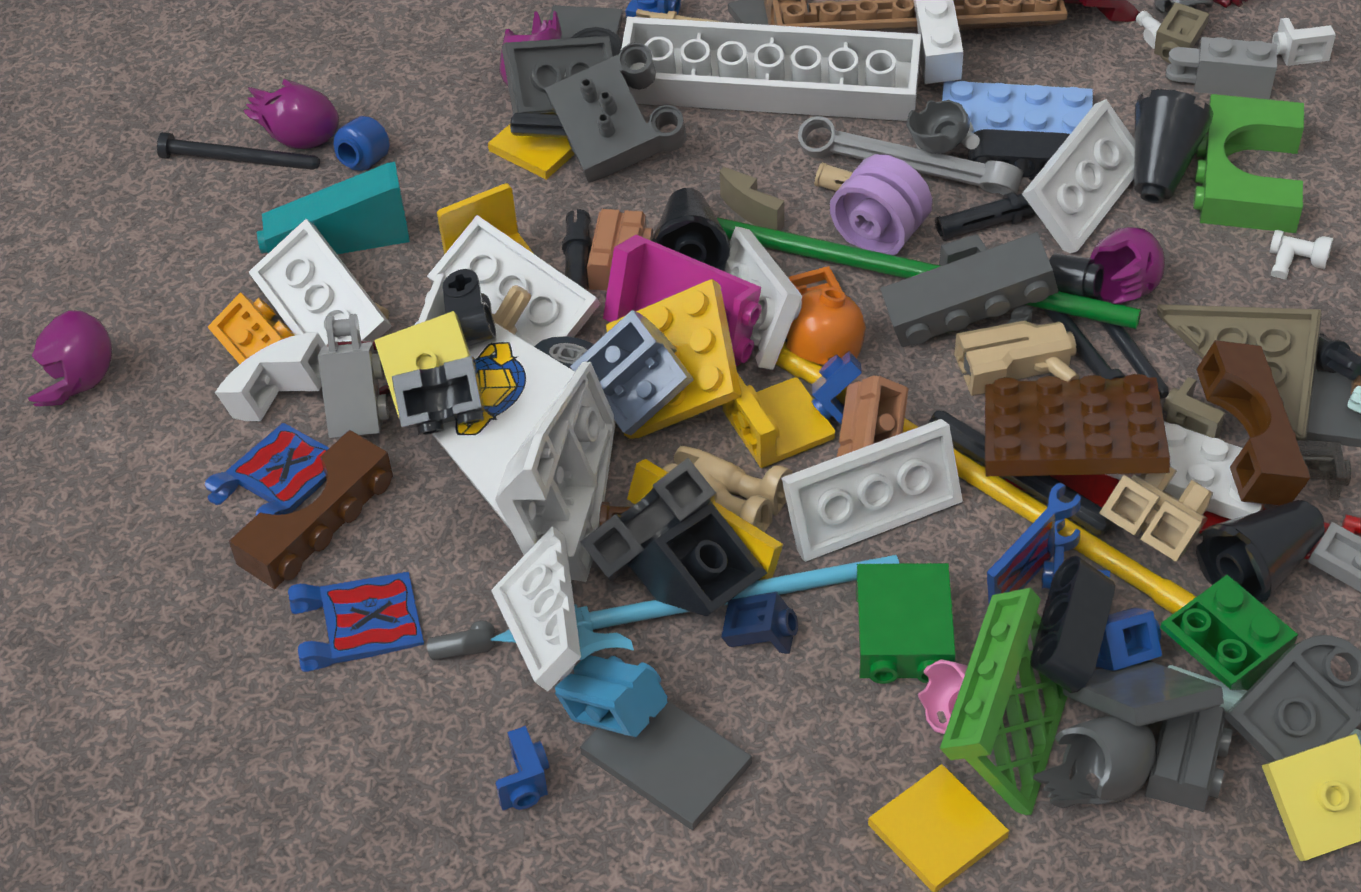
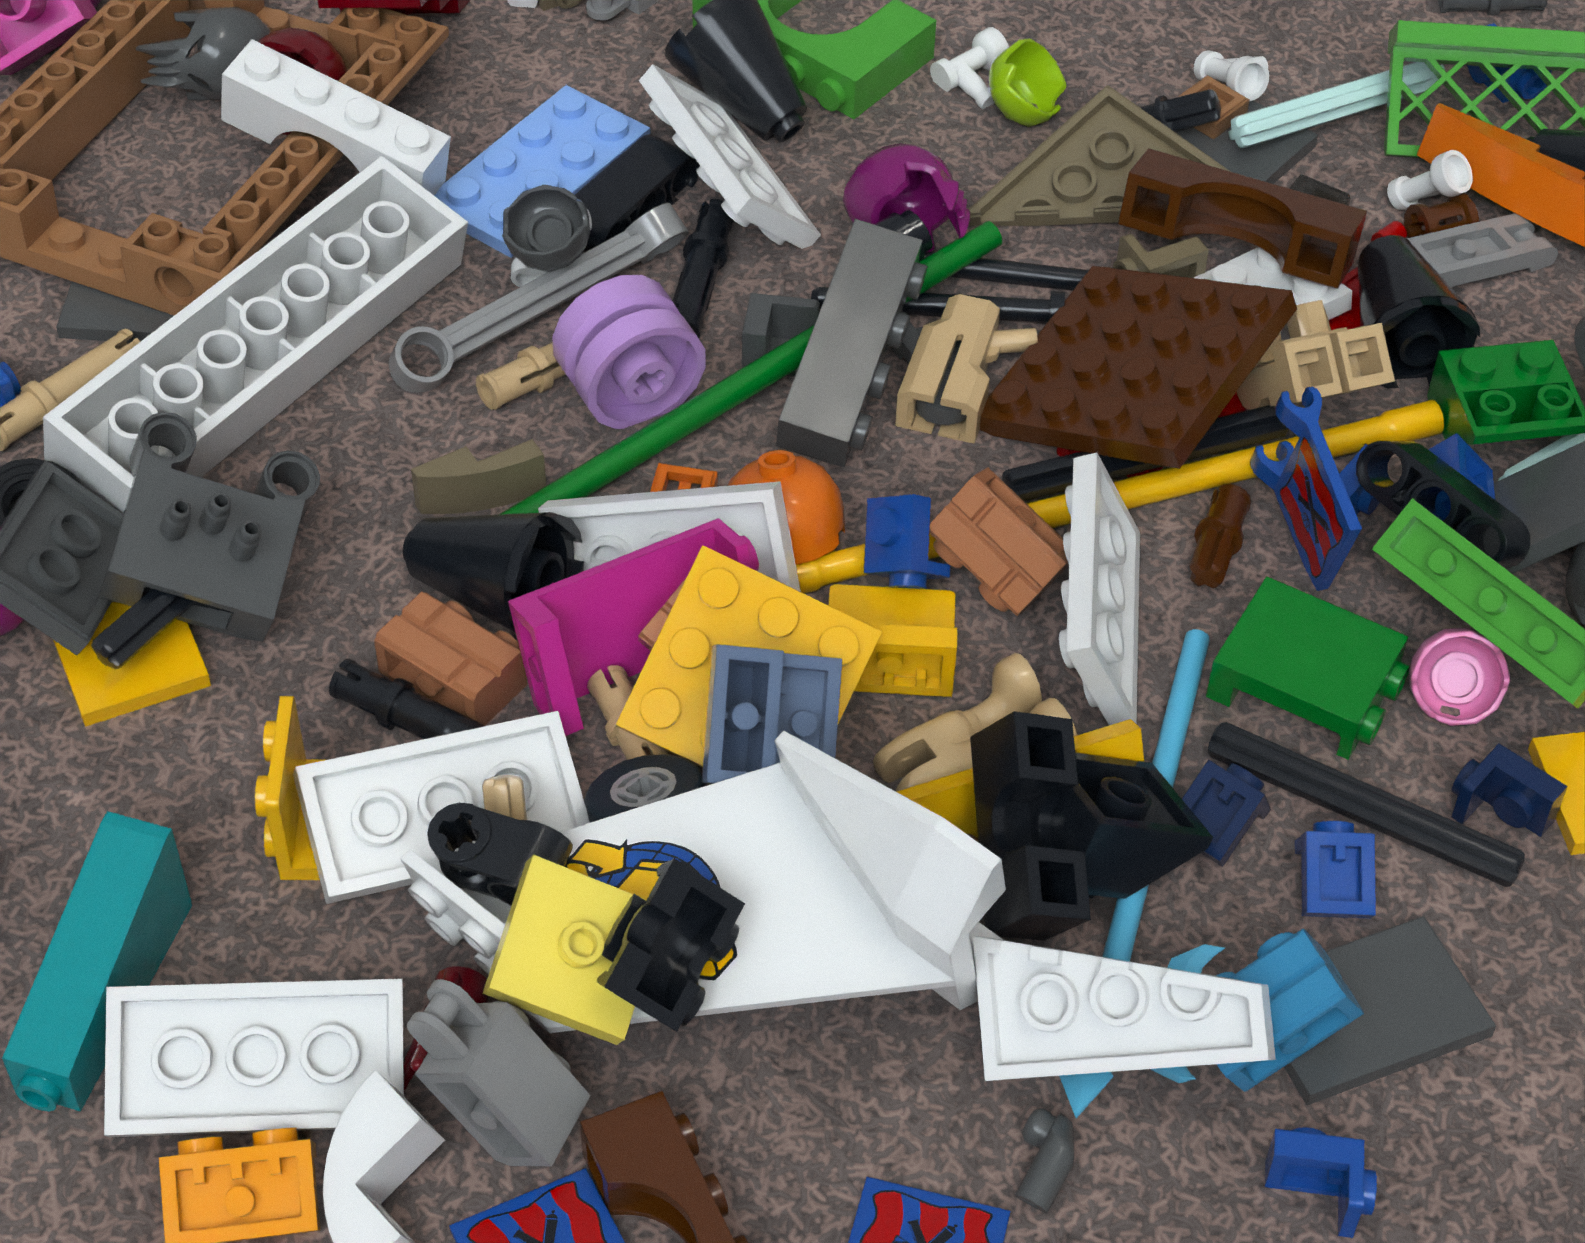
camera: 65 degrees left, 0 degrees up
none -> lime hair [988,38,1066,127]
none -> reddish brown axle [1189,484,1251,588]
none -> black axle [1207,722,1525,887]
none -> blue bracket [1295,821,1376,919]
none -> dark blue bracket [1451,743,1568,837]

